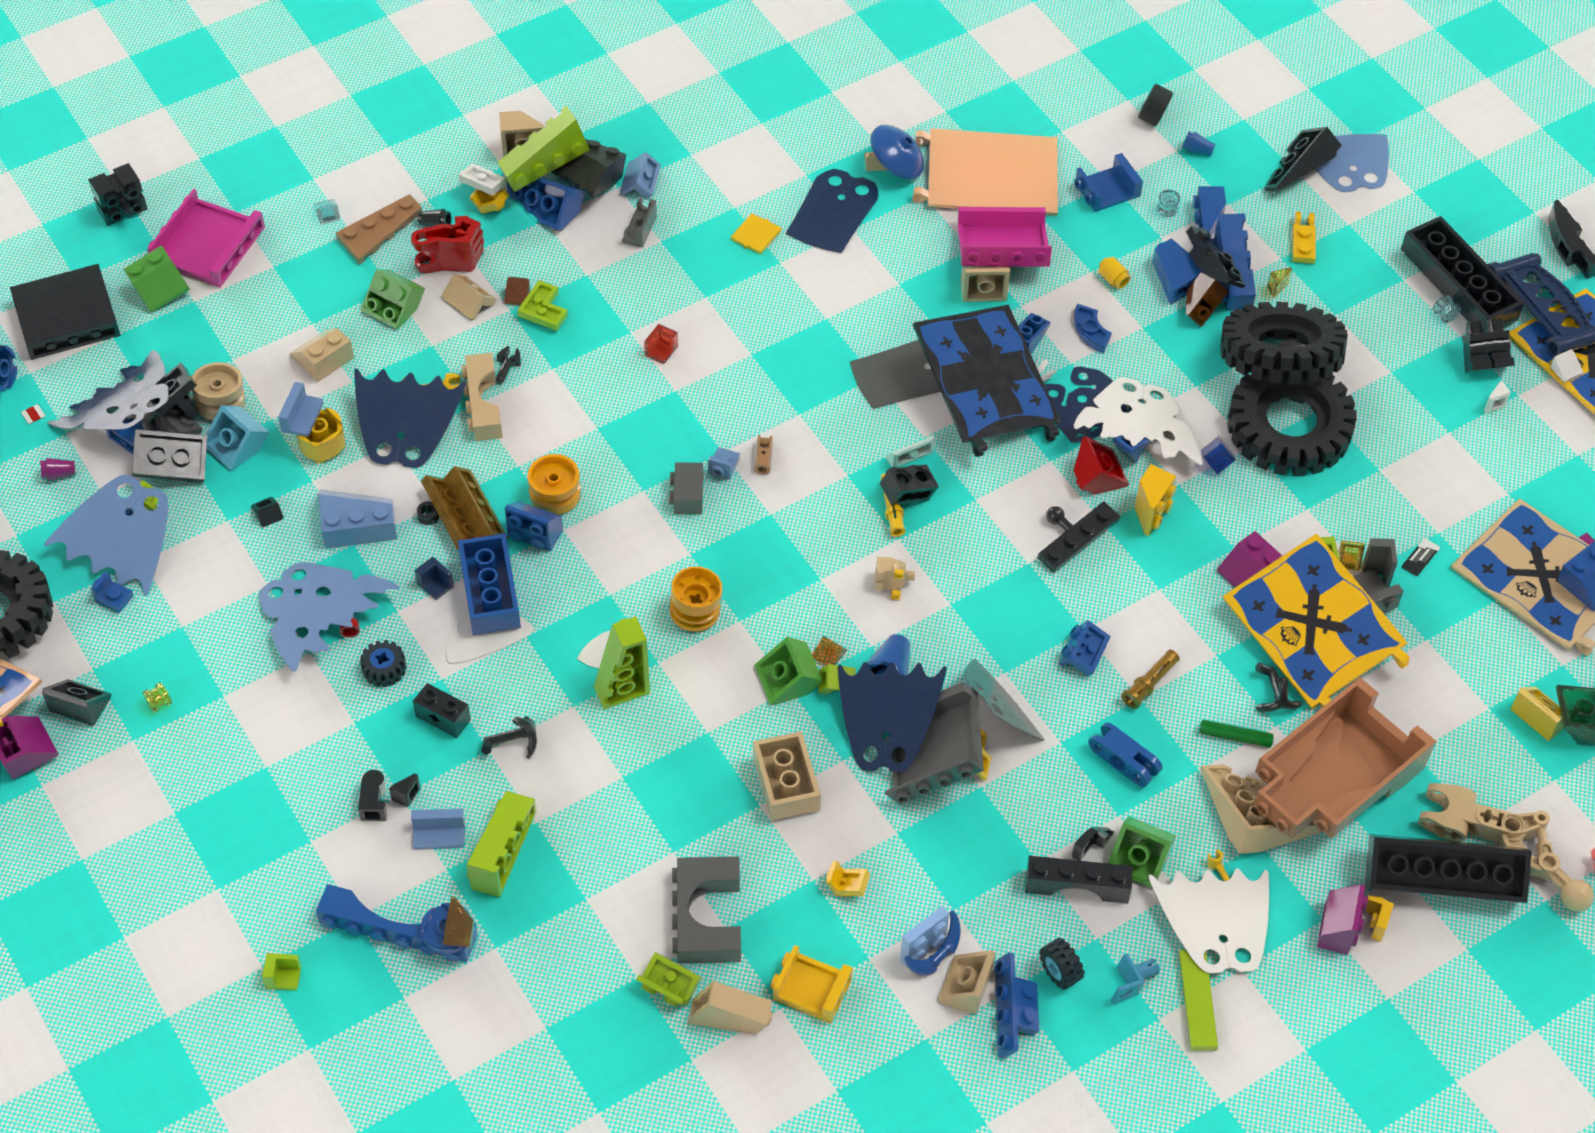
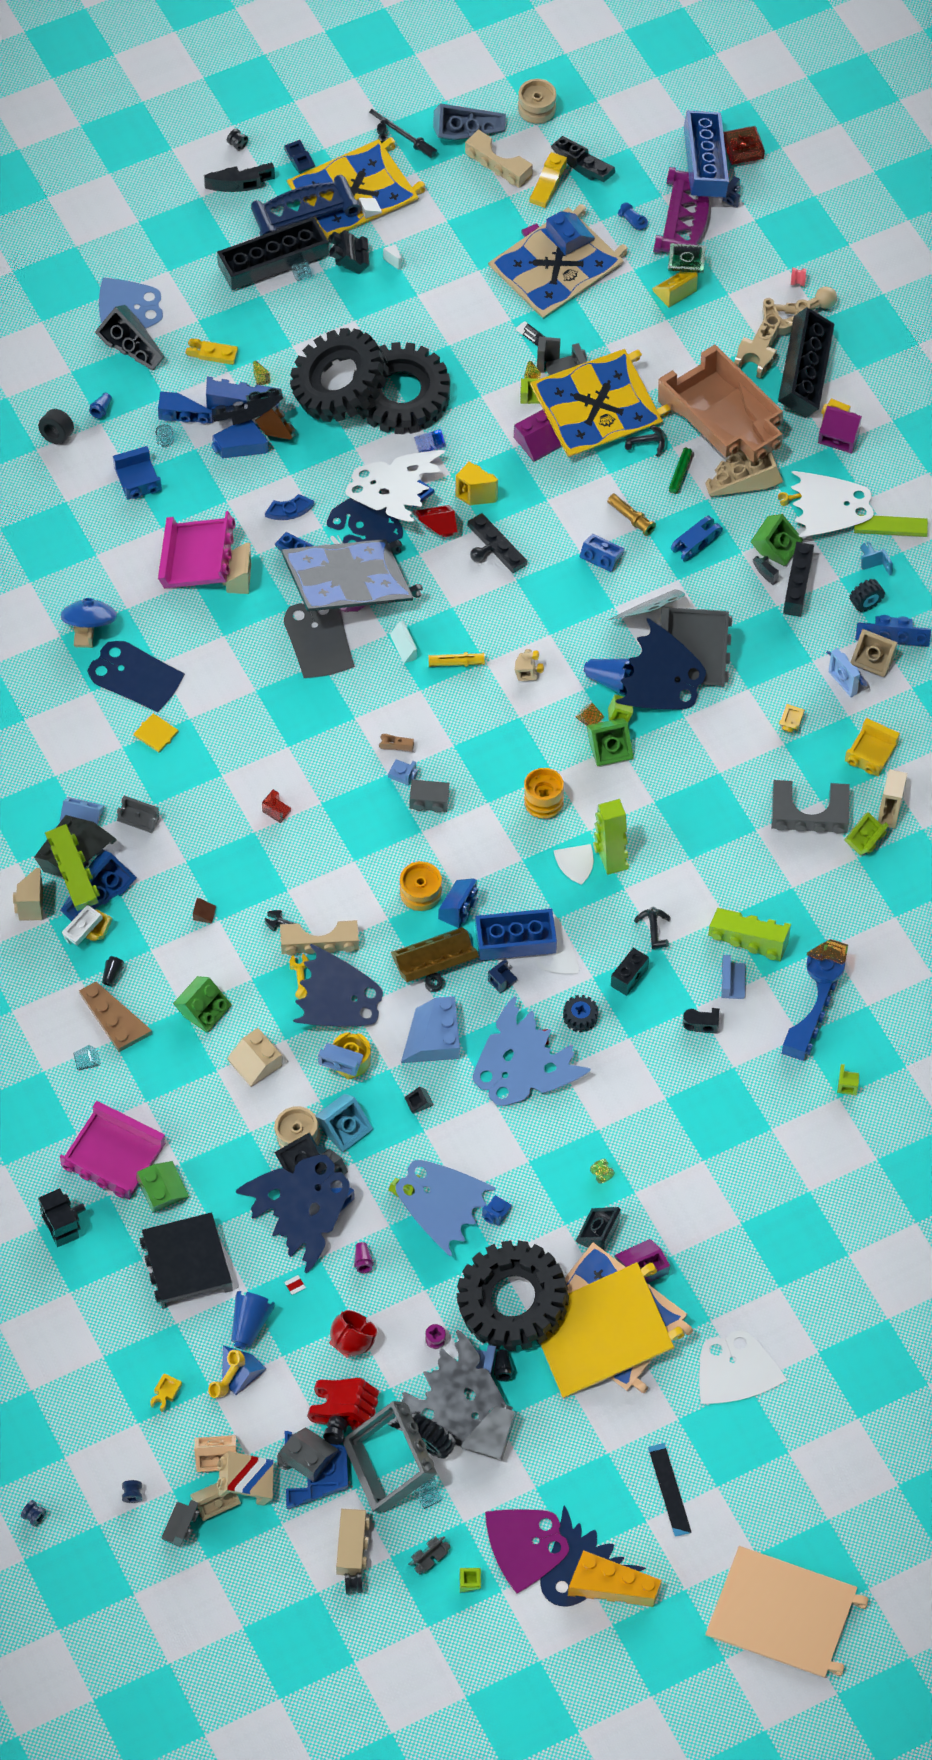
camera: 85 degrees left, 5 degrees up
plate [132,429,207,483] -> none
black slope [389,773,421,807] -> none
red piece [411,216,484,274] -> none
tan panel [442,274,496,320] -> none
lime plate [517,280,568,331] -> none
tan brick [753,731,821,821] -> none
black brick [879,464,939,505] -> none
light nougat flag [913,128,1058,216] -> none
yellow brick [1098,257,1131,289] -> none

